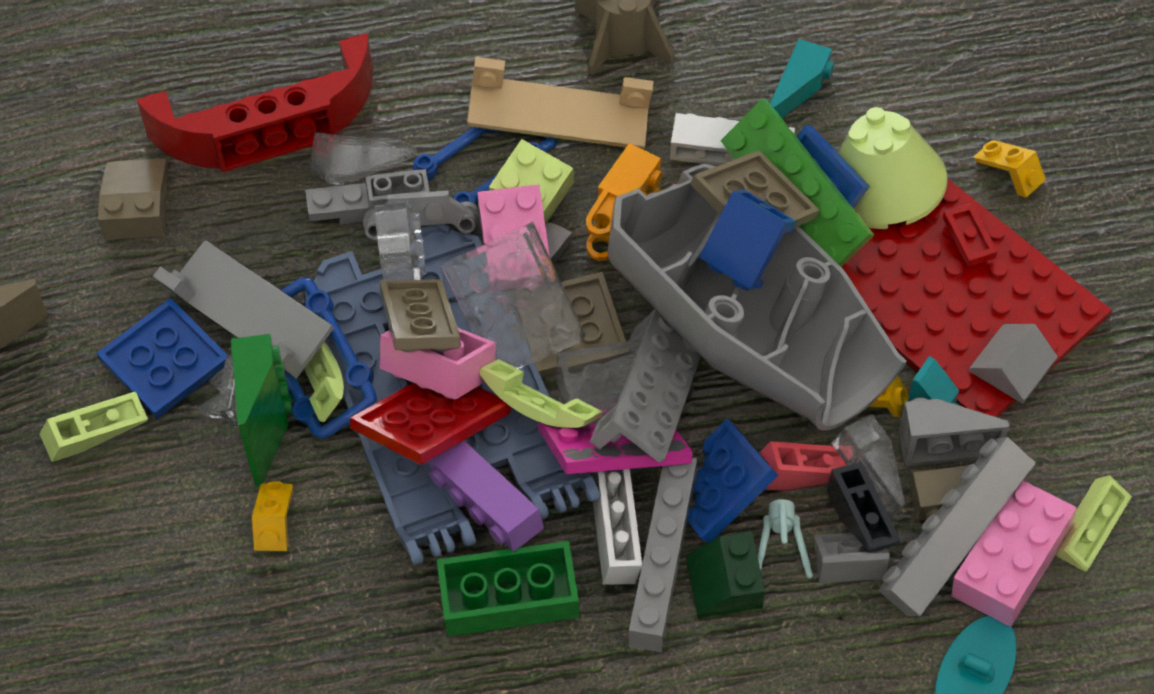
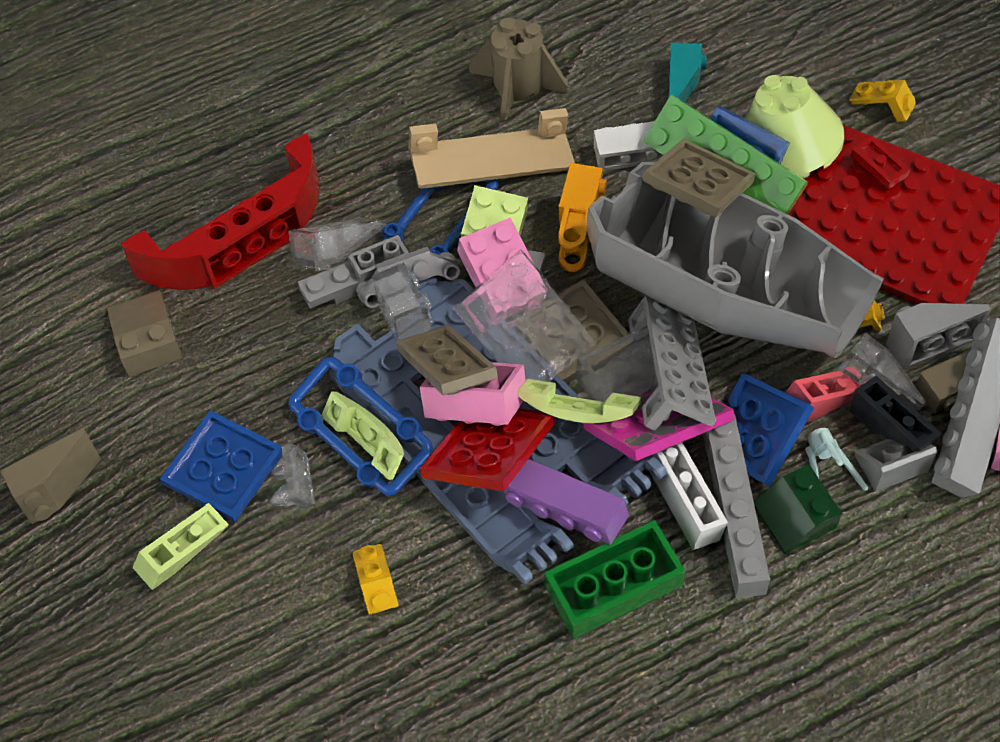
camera: 15 degrees left, 0 degrees up
light grey bracket [153,241,334,379] -> none
green slope [231,334,292,487] -> none
blue panel [699,190,797,291] -> none
teal slope [908,356,960,406] -> none
light grey slope [969,324,1058,404] -> none

